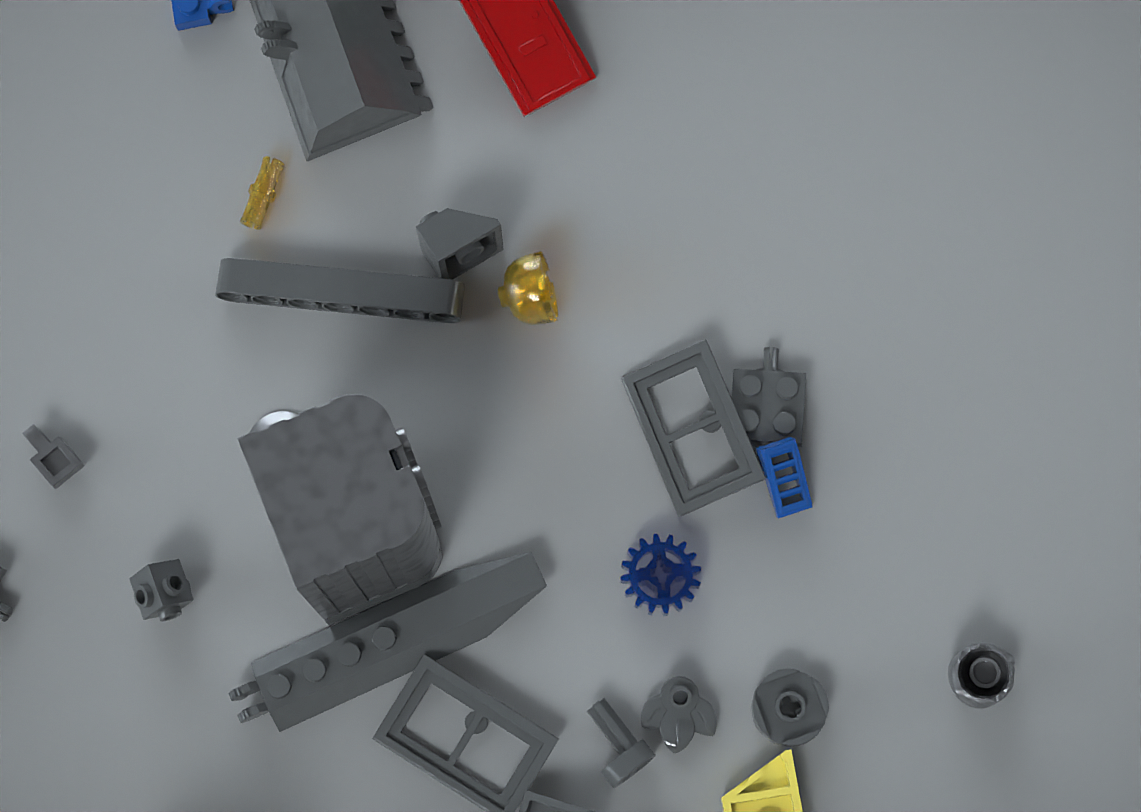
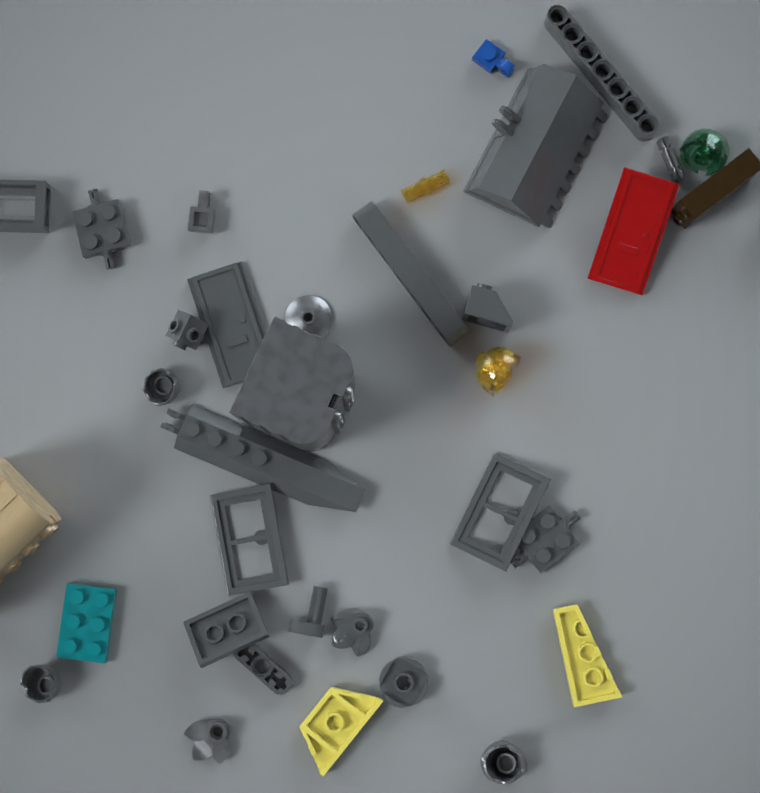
camera: 45 degrees right, 10 degrees up
clear blue gear [620,534,701,616] -> none
blue slope [756,437,813,519] -> none
none -> dark grey hair [142,368,180,406]
none -> dark grey piece [187,261,266,388]
none -> light yellow wing [552,604,622,707]

